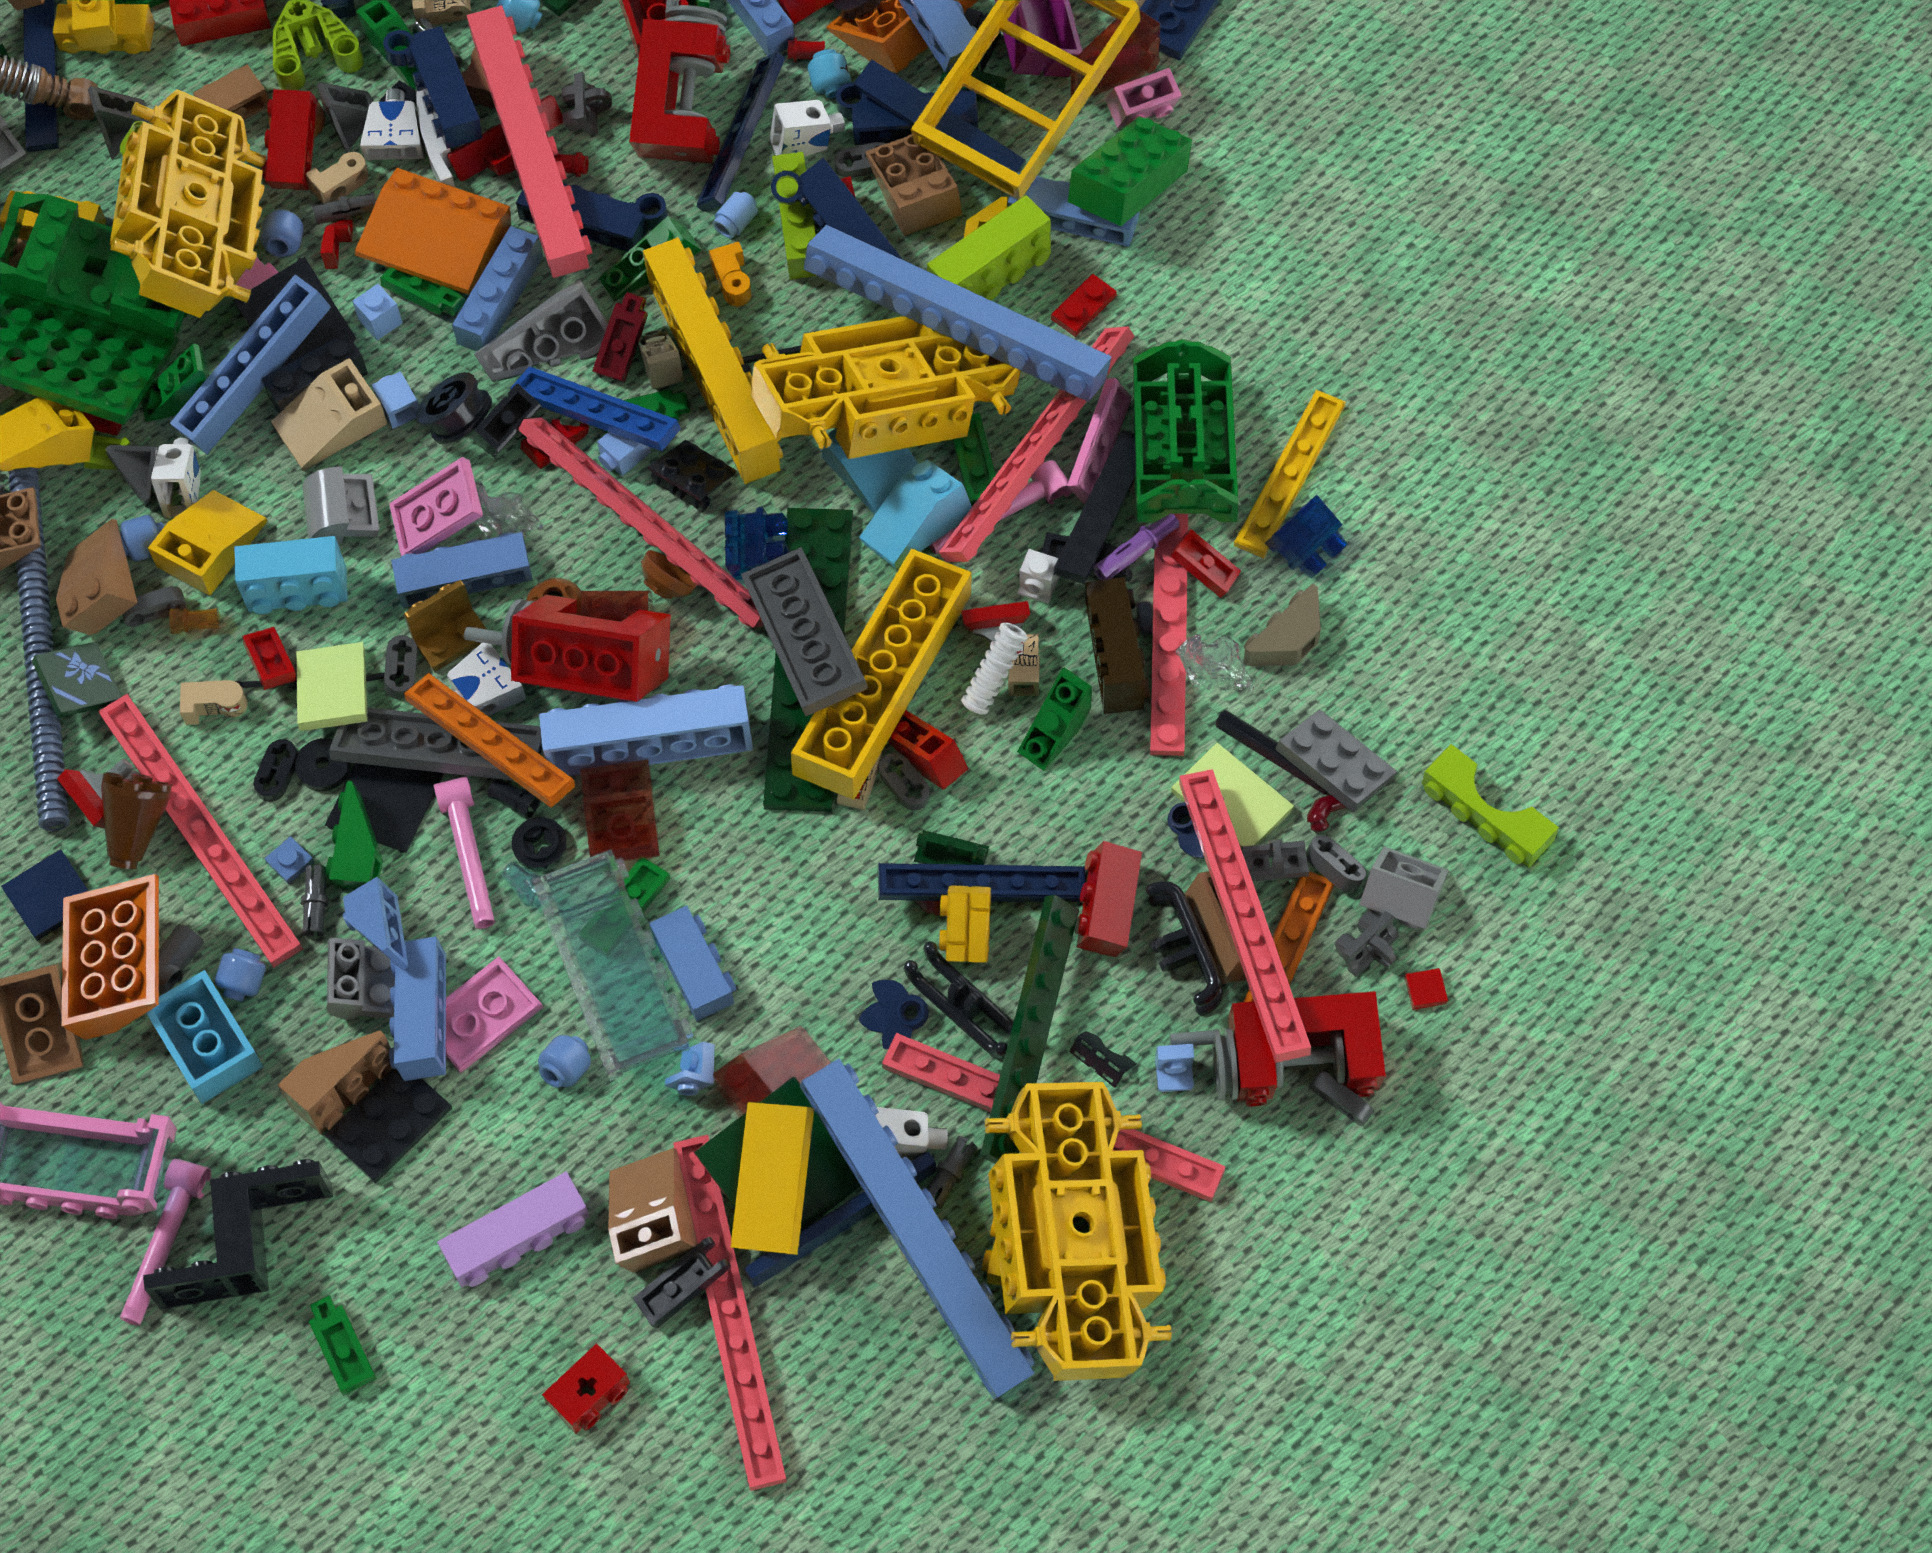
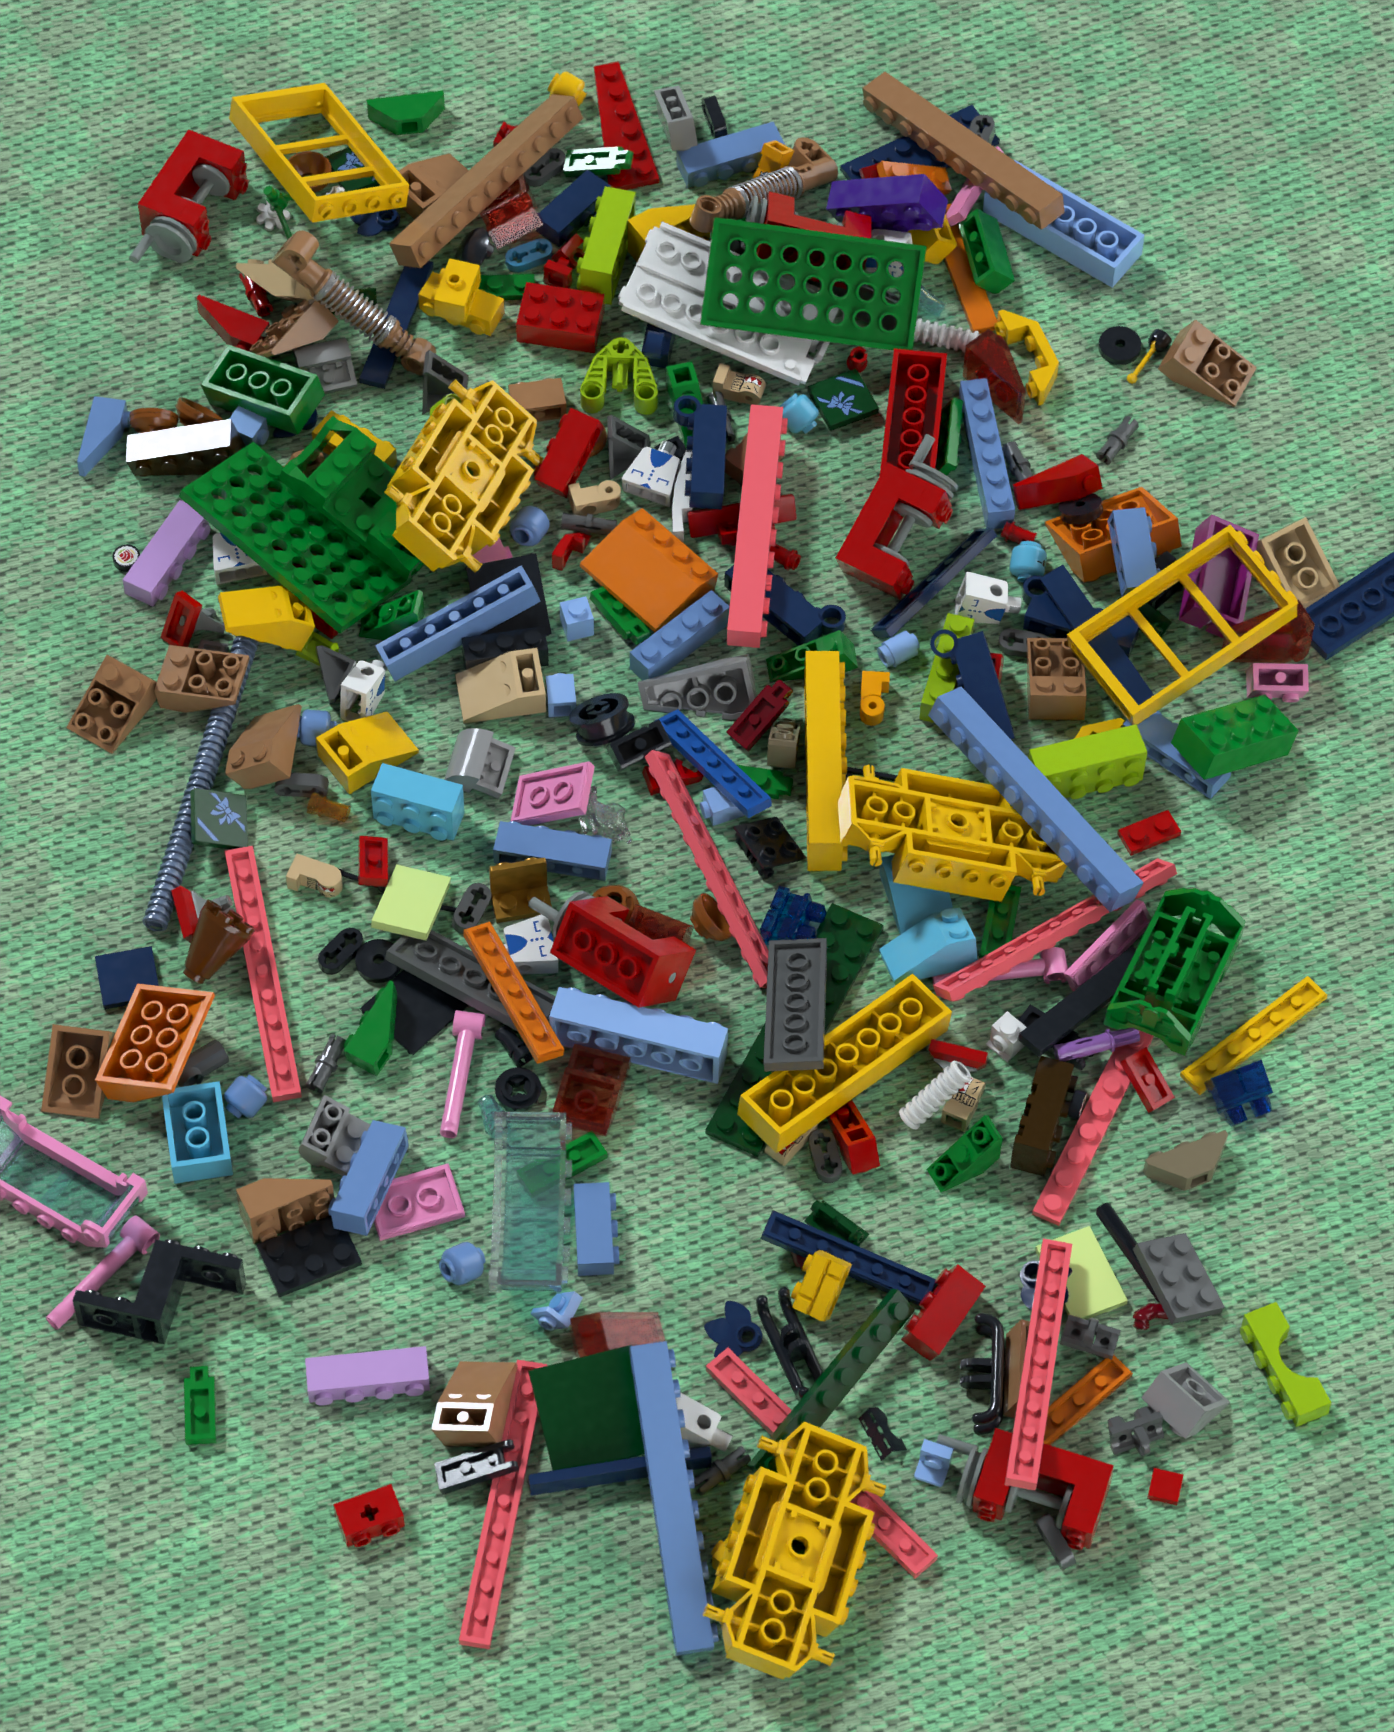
camera: 20 degrees right, 5 degrees down
medium blue plate [264,836,315,885] -> none
medium blue slope [343,877,408,970] -> none
dark grey hips [562,72,612,134] -> none
yellow tile [730,1102,814,1255] -> none
clear hair [1175,634,1255,694] -> none
dark grey beam [1306,835,1366,892] -> none

